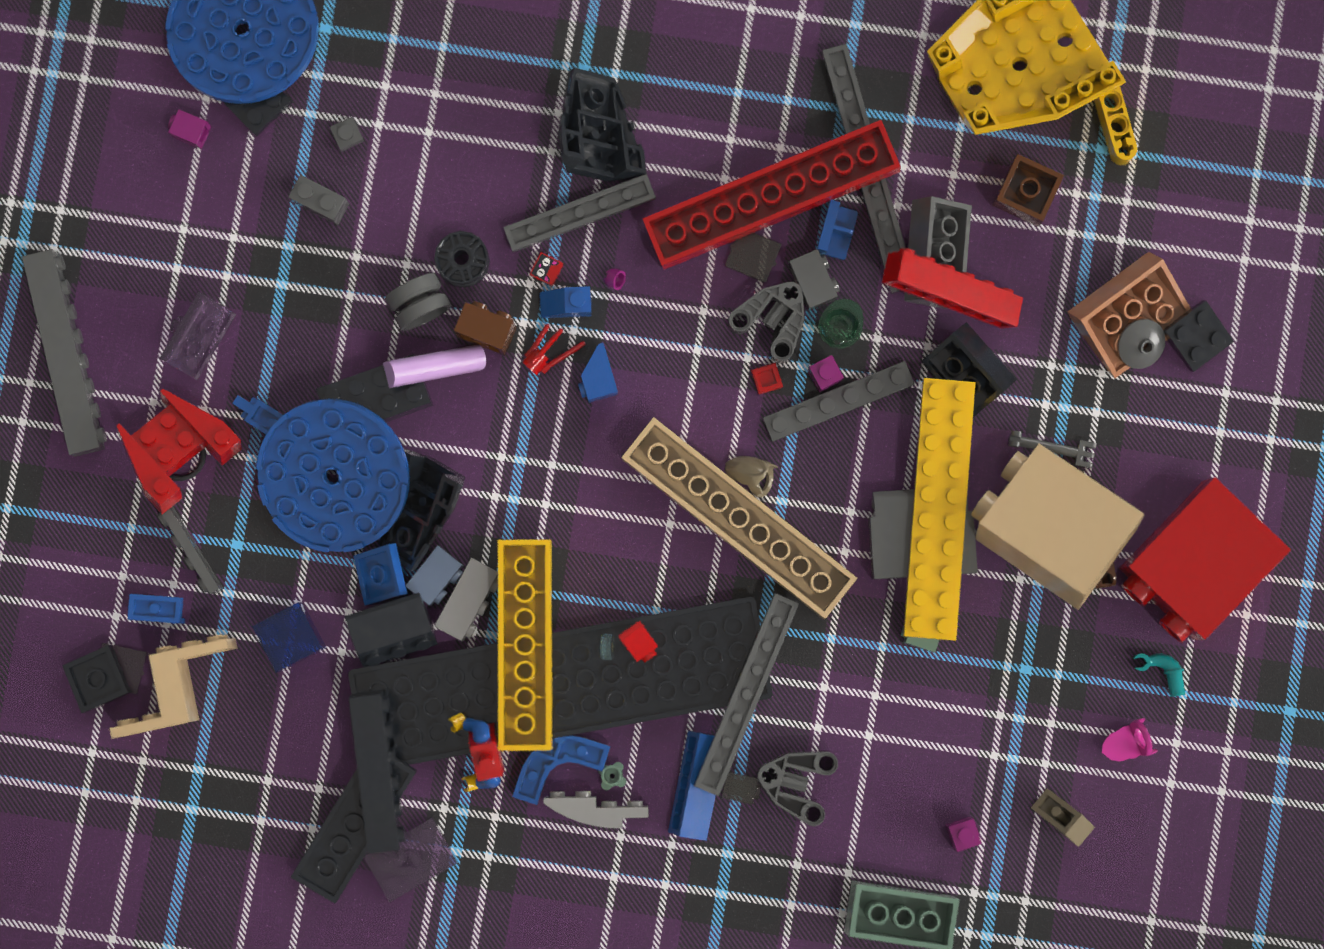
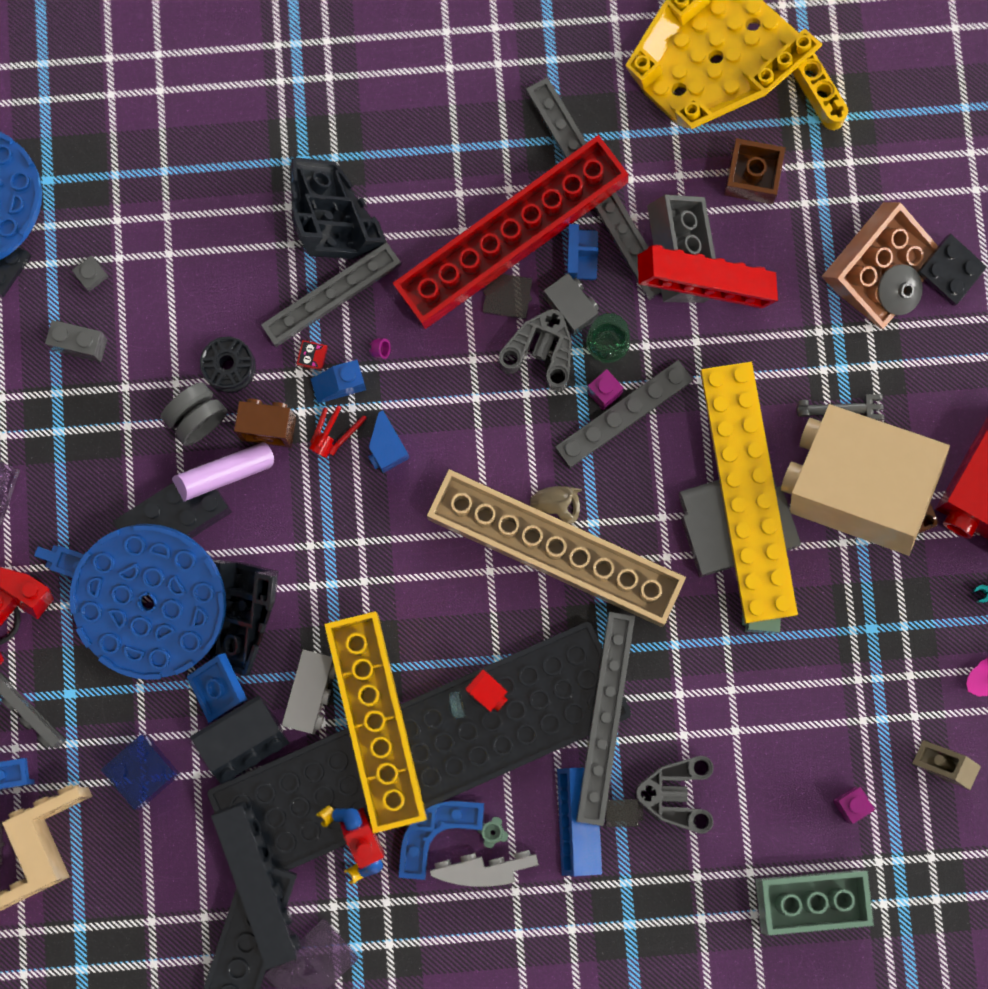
camera: 10 degrees left, 5 degrees down
sand blue brick [406,546,464,606] -> none
red tile [751,362,783,395] -> none
black slope [922,322,1017,417] -> none

